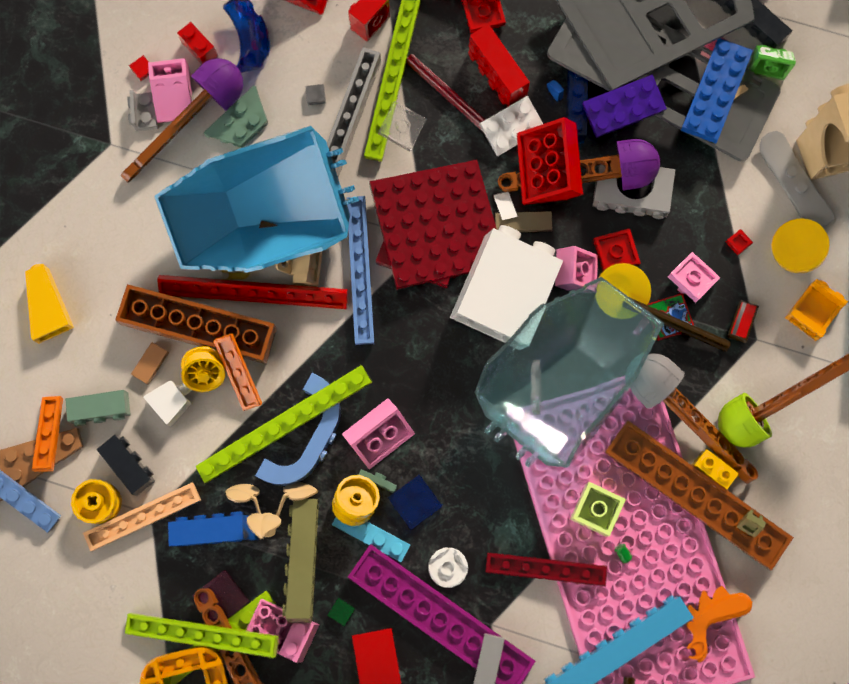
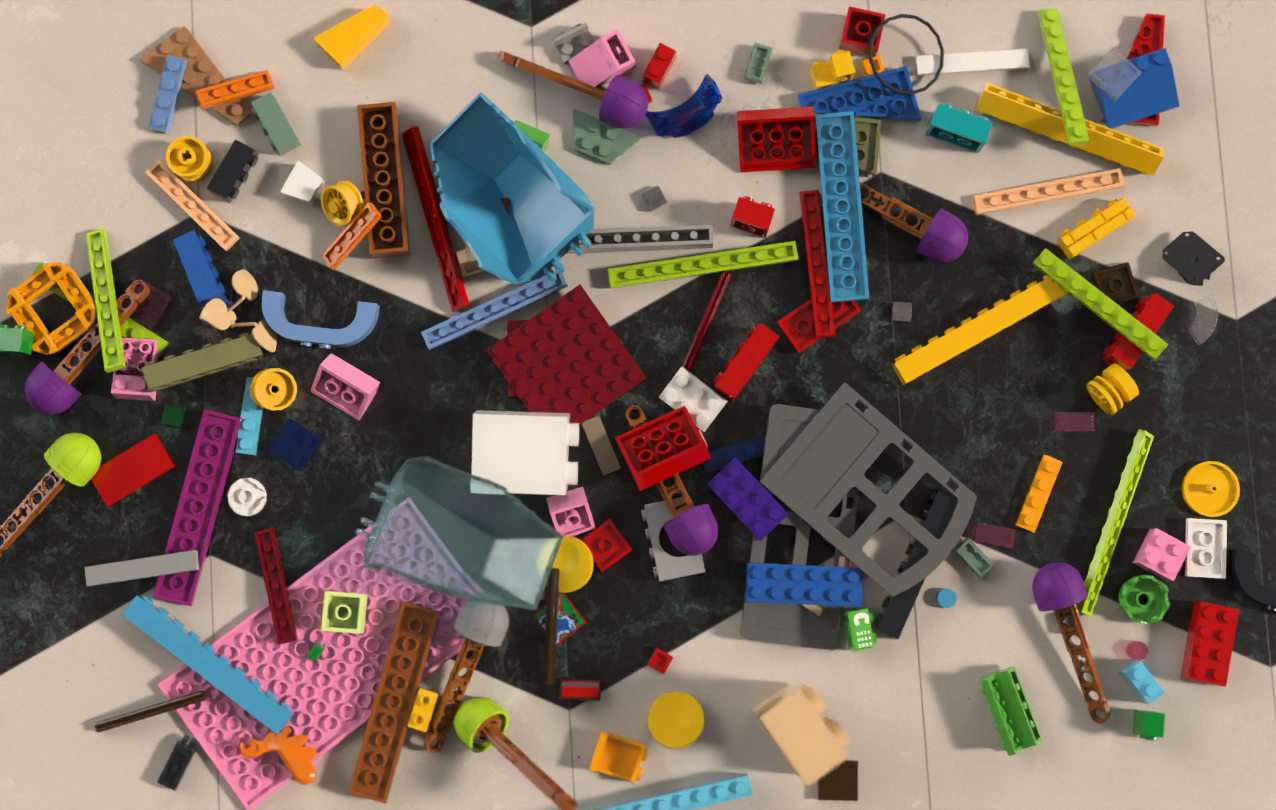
camera: 65 degrees right, 5 degrees up
red tile [129,55,149,81] -> none
medium nougat tile [131,342,169,385] -> none
lime plate [195,365,372,483] -> none
sand green plate [359,469,397,494] -> none
clear tile [378,101,426,152] -> none
white sticker [494,192,517,220] -> none
clear tile [531,360,541,415] -> none
blue tile [547,80,564,102] -> none
bright pink hinge [668,252,720,303] -> none
olive tile [737,510,766,538] -> none
light grey piece [759,131,834,227] -> none

